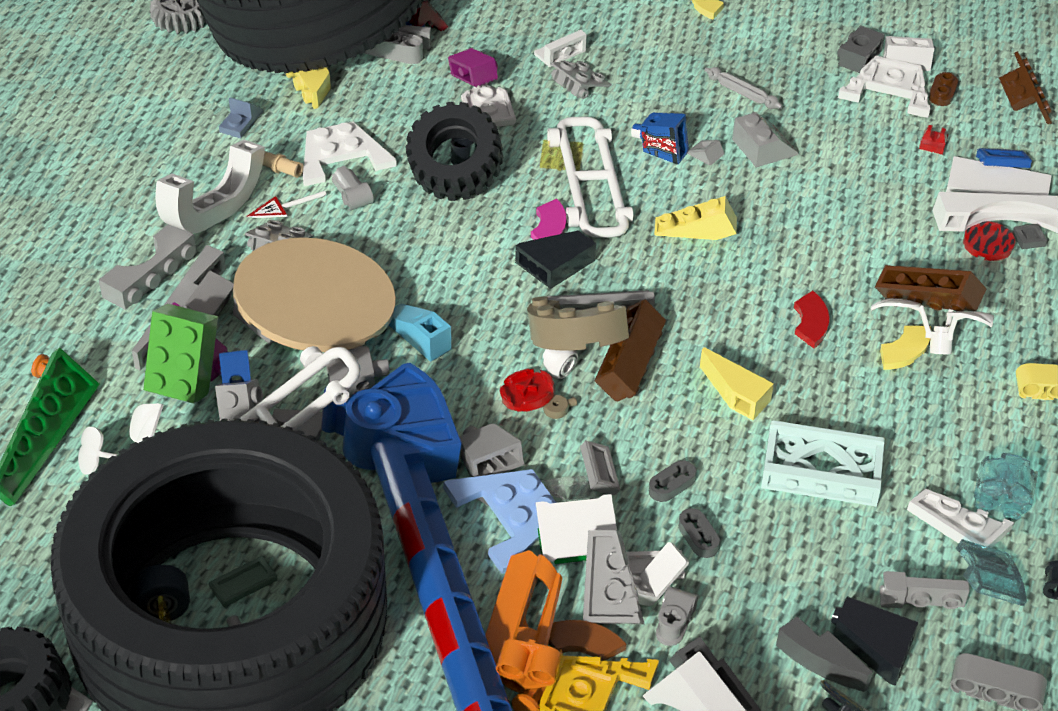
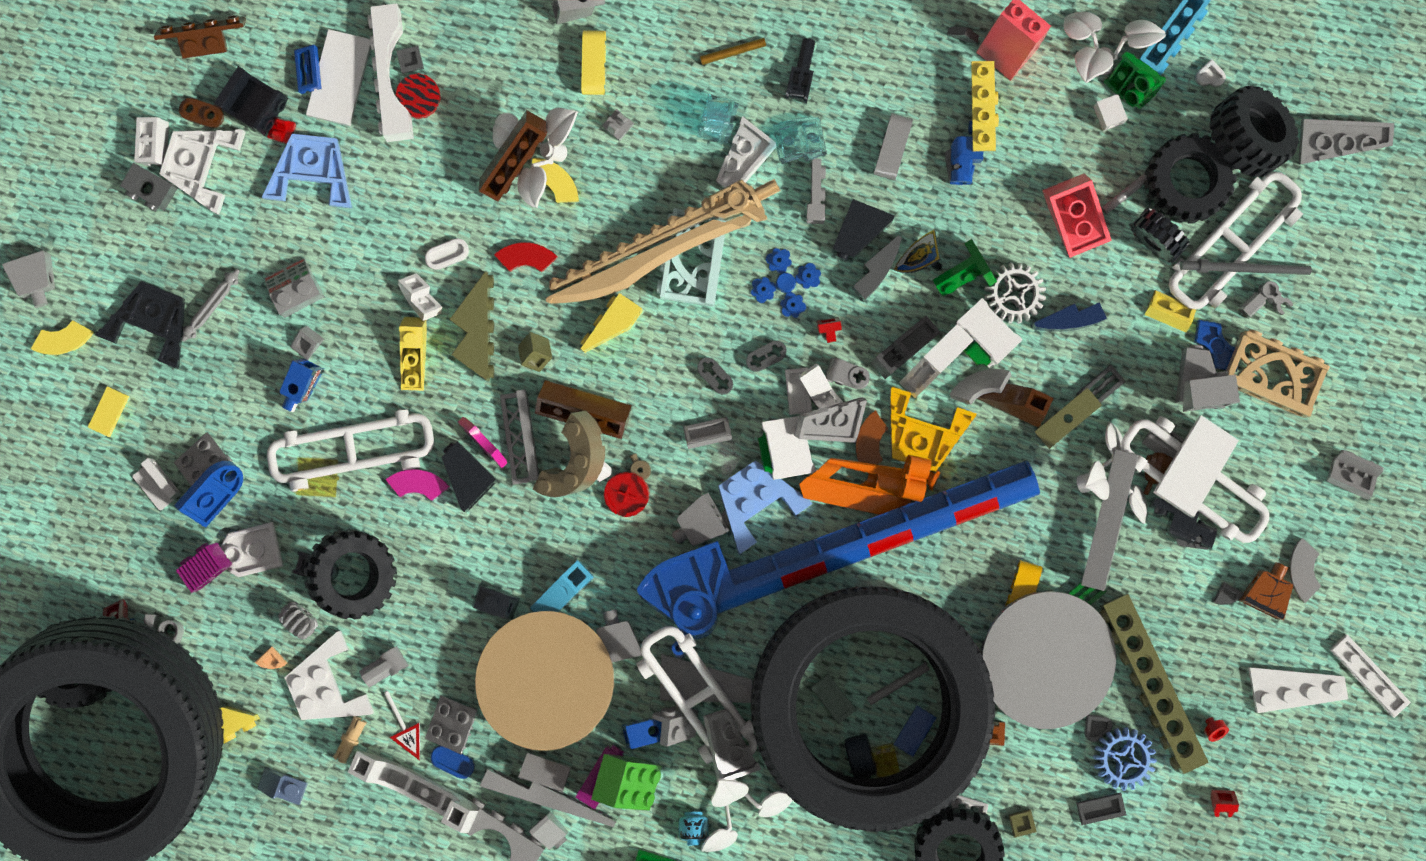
camera: 85 degrees left, 40 degrees up
none -> light yellow tile [88,386,129,437]
none -> black wing [95,281,185,369]
none -> blue plate [174,461,243,528]
none -> black panel [214,66,288,136]
none -> light nougat tile [255,646,288,669]
none -> light blue wing [261,134,352,208]
none -> light grey gear [278,602,318,639]
none -> white slope [398,273,442,321]
none -> white tile [425,238,469,270]
none -> blue tile [431,745,475,779]
none -> olive slope [449,271,494,382]
none -> dark pink tile [458,417,507,468]
none -> black torso [472,584,520,620]
none -> olive panel [518,332,552,372]
none -> light grey slope [529,811,568,850]
none -> tan piece [546,179,780,304]
none -> light grey tile [602,109,634,141]
none -> medium azure head [678,812,709,846]
none -> blue plant [751,248,821,318]
none -> red tile [816,317,842,343]

